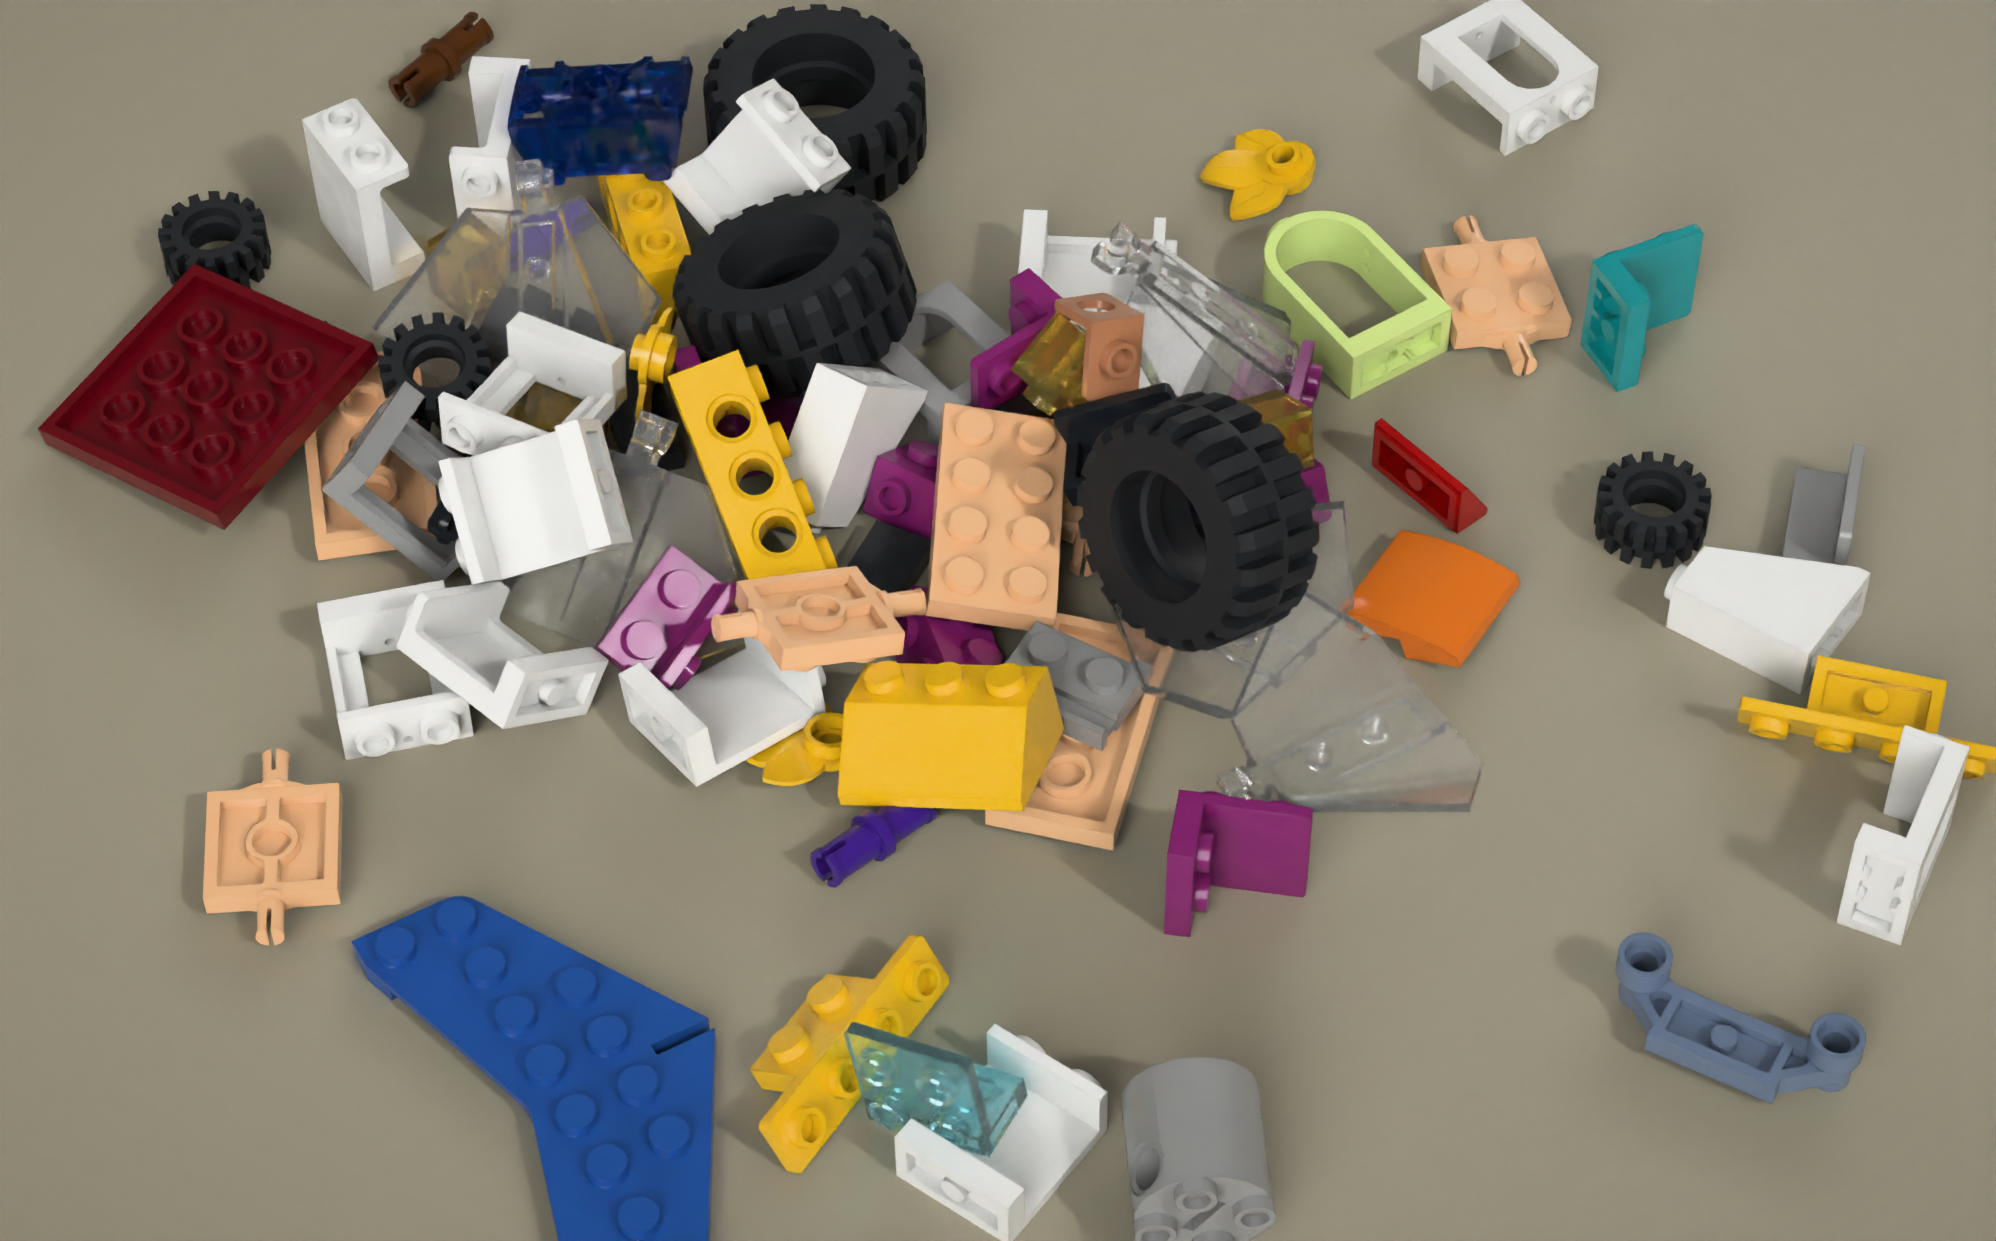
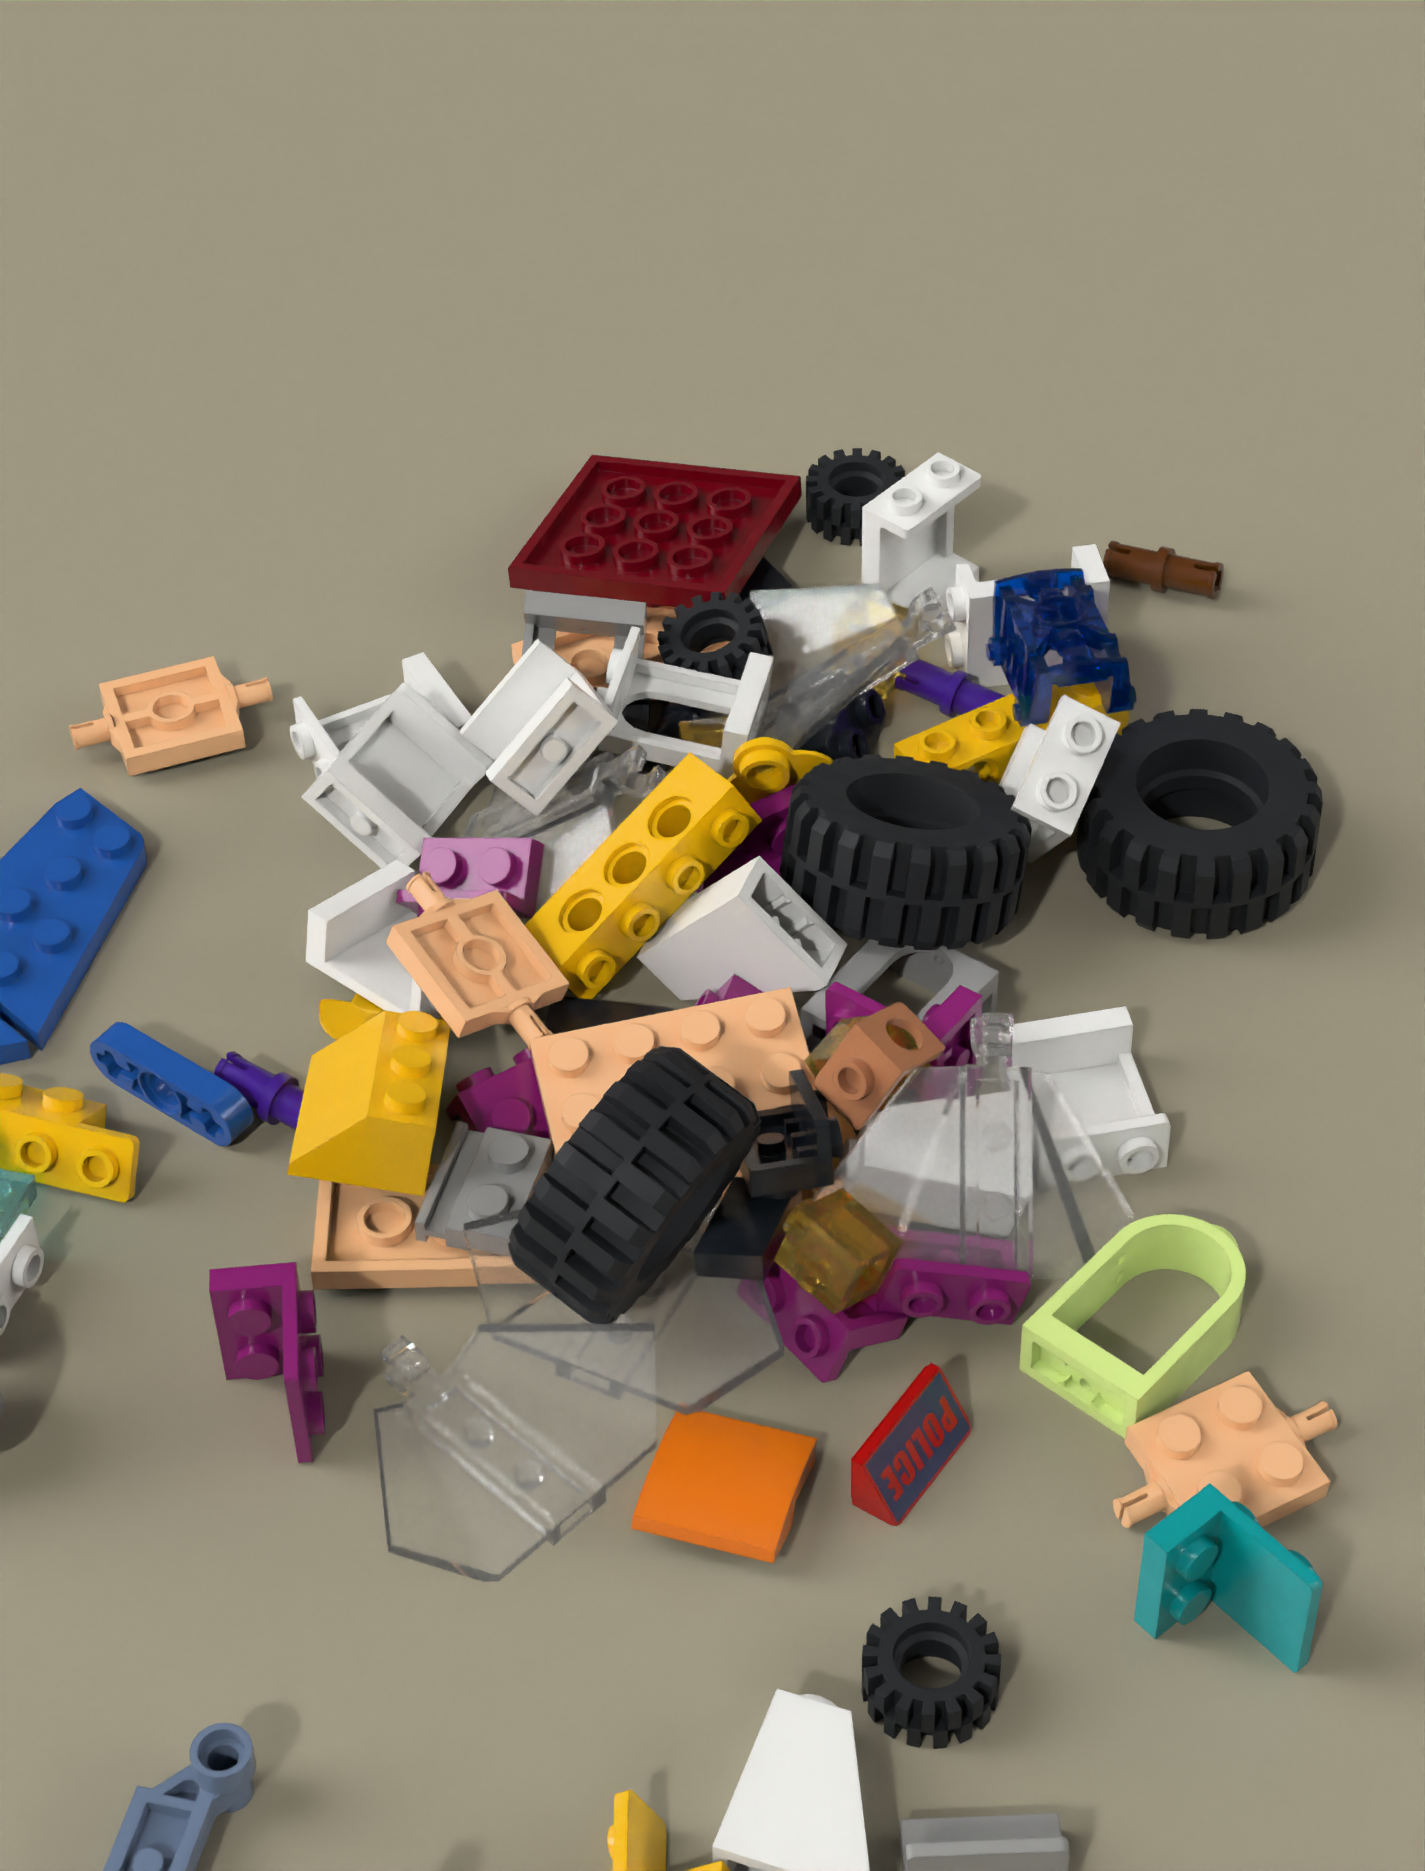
camera: 75 degrees right, 5 degrees down
yellow plate [1200,129,1316,221] -> none
none -> blue beam [90,1022,254,1146]

